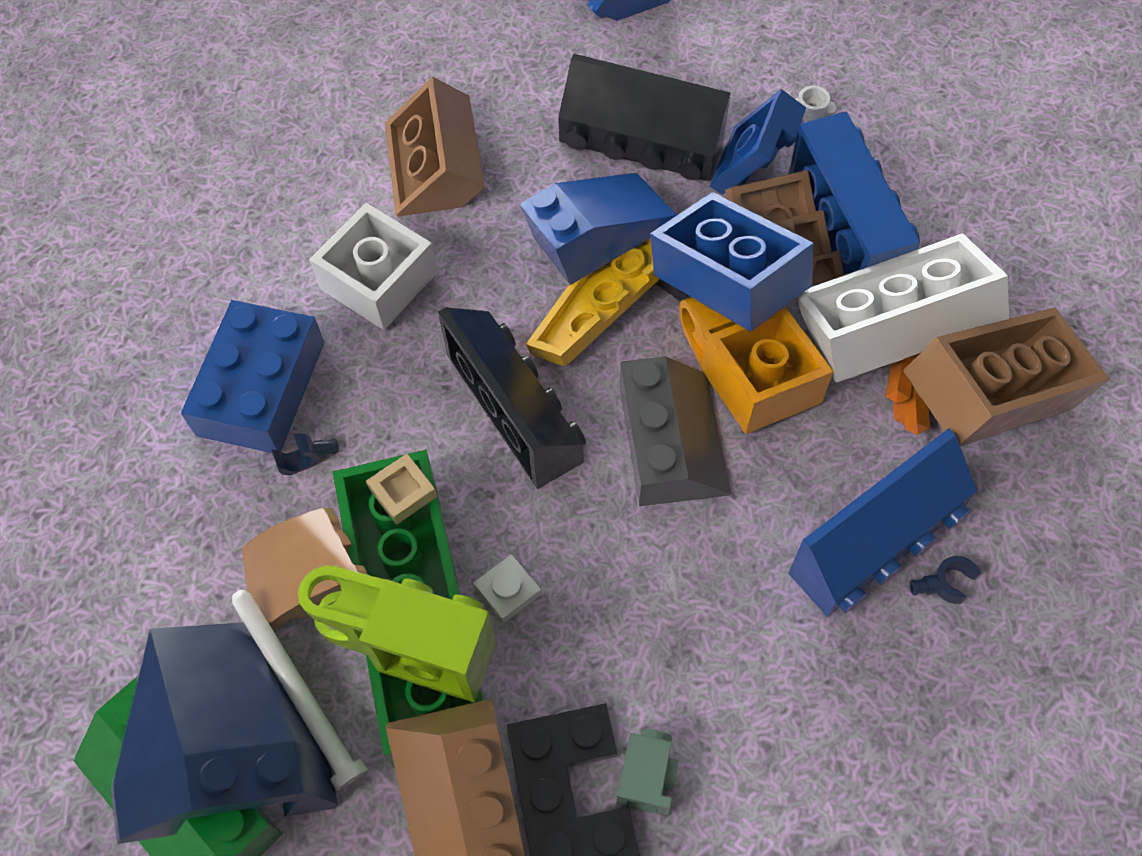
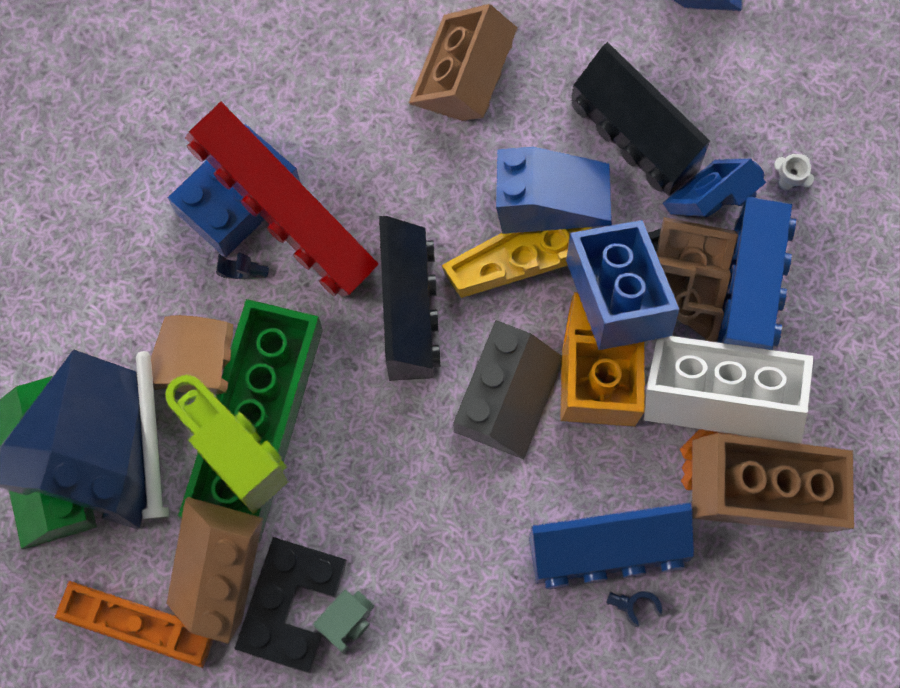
camera: 30 degrees right, 10 degrees up
white brick [309,203,438,330] -> none
tan plate [366,454,437,525] -> none
white plate [473,554,541,624] -> none
none -> red brick [185,101,379,297]

